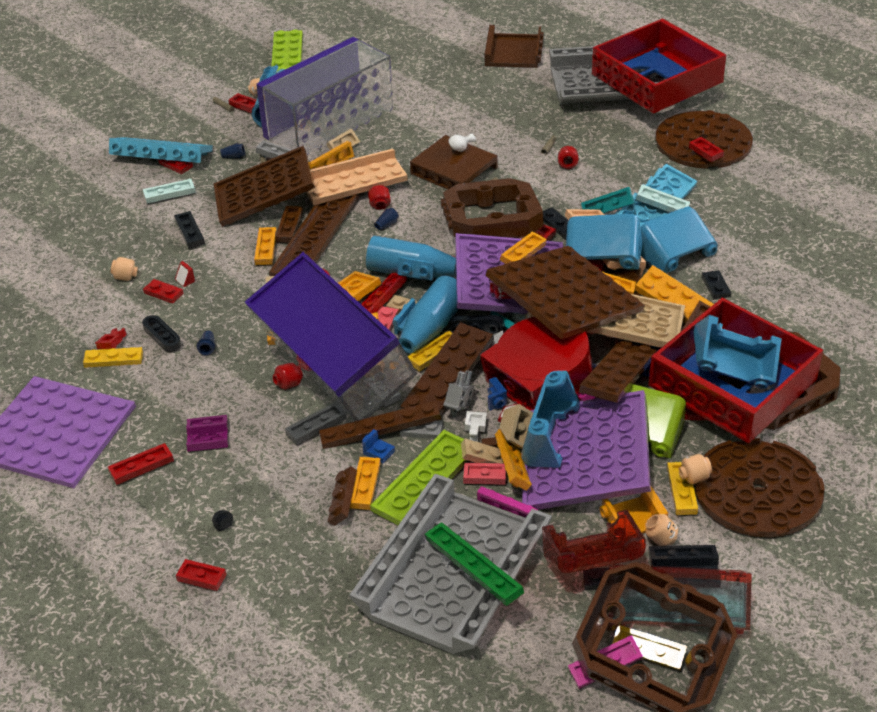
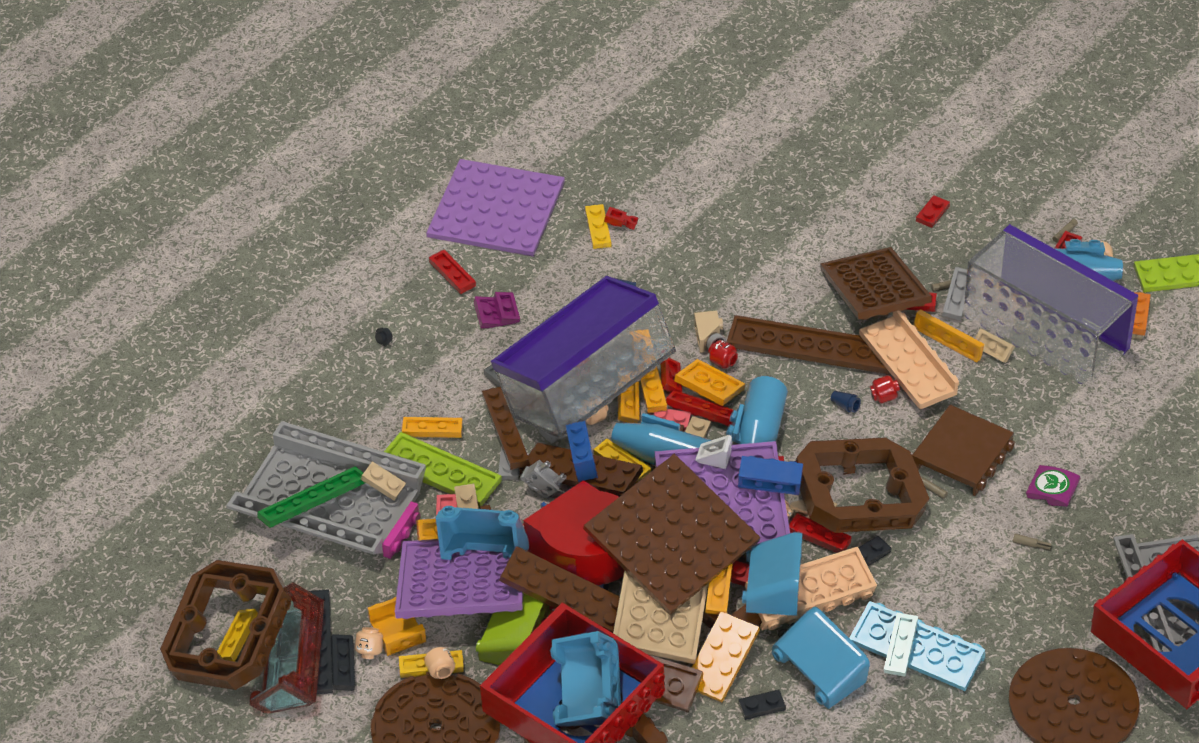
camera: 85 degrees right, 5 degrees up
medium azure bracket [109,137,213,163] -> none
light nougat head [110,257,138,281] -> none
black plate [142,315,181,351] -> none
light aqua plate [143,179,196,204] -> none
red plate [143,279,184,304] -> none
black plate [174,211,205,249] -> none
slope [175,261,195,287] -> none
red plate [175,559,227,591] -> none
dark blue cone [220,143,245,158] -> none
light orange plate [254,227,277,265] -> none
reddish brown plate [275,206,303,243] -> none
reddish brown plate [328,466,357,526] -> none
blue bracket [362,429,395,463] -> none
white piece [449,133,476,152] -> none
white plate [465,411,487,442] -> none
light orange plate [500,231,547,264] -> none
clear red windscreen [542,510,646,573] -> none
red head [557,146,579,169] -> none
dark pink plate [568,635,643,689] -> none
teal plate [581,187,635,214] -> none
red plate [689,137,724,162] -> none
none -> tan plate [361,461,406,501]
none -> blue brick [566,421,598,482]
none -> white slope [696,435,732,469]
none -> blue brick [738,456,803,495]
none -> slope [1026,465,1081,507]

